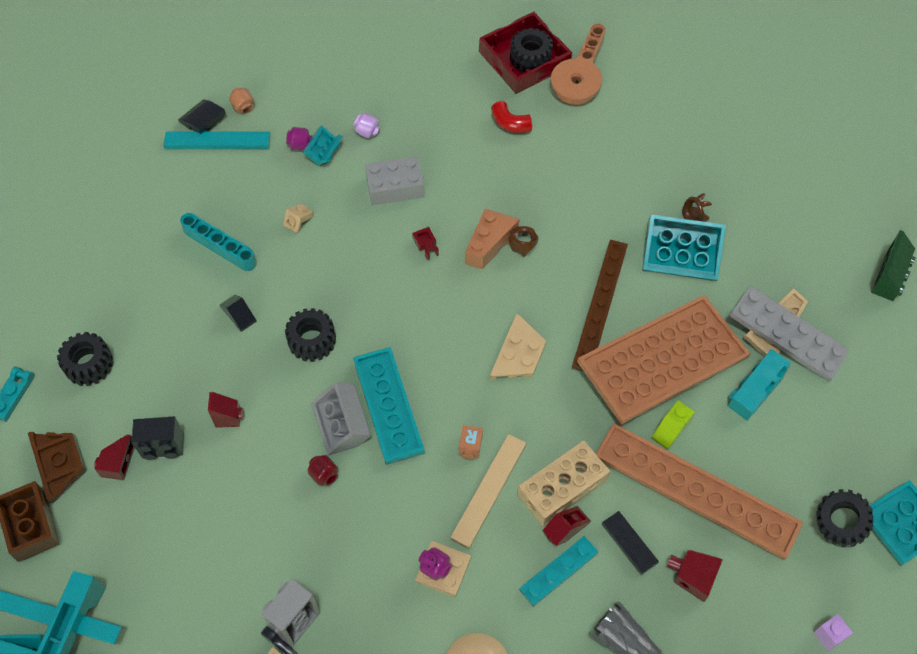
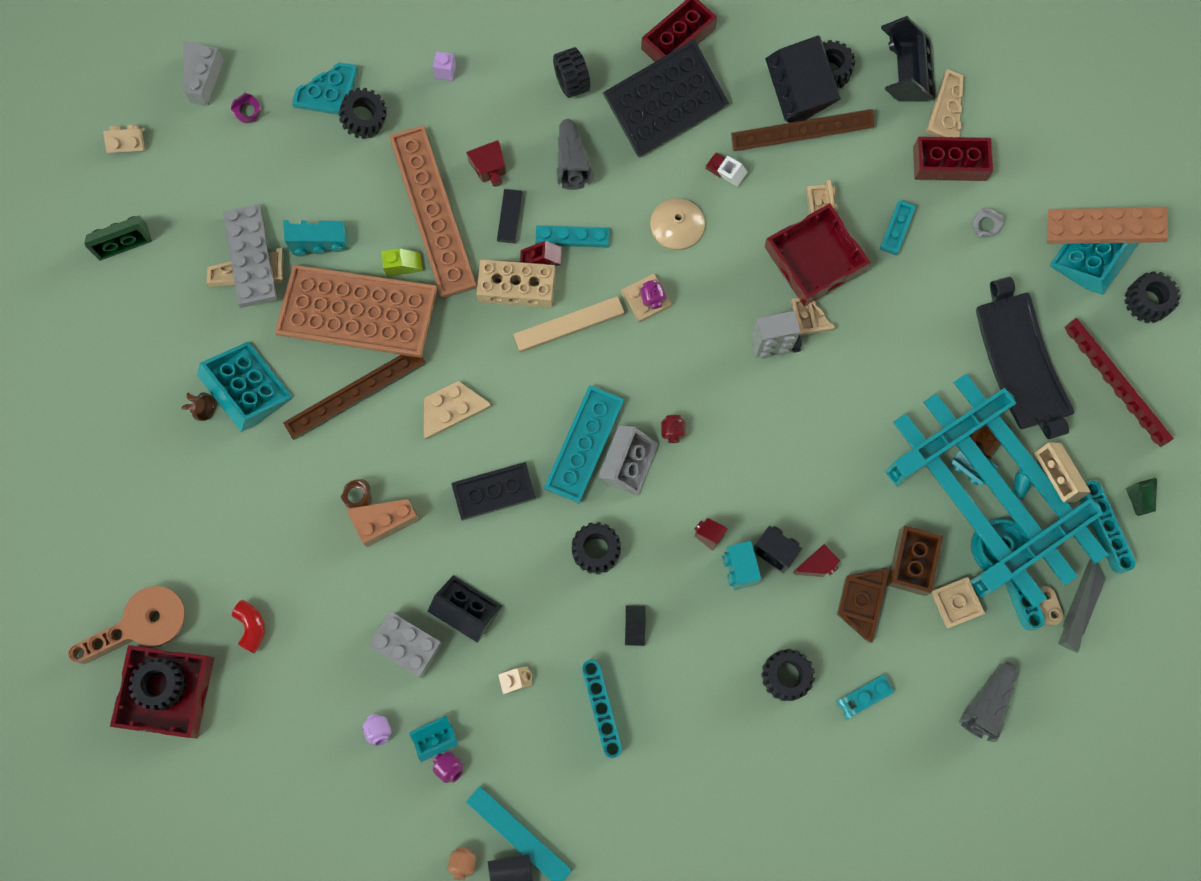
camera: 140 degrees left, 15 degrees up
dark red plate [412,227,439,260] -> none
nougat brick [459,425,483,459] -> none
none -> black slope [427,575,502,643]
none -> black plate [451,462,536,521]
none -> teal brick [722,541,762,590]

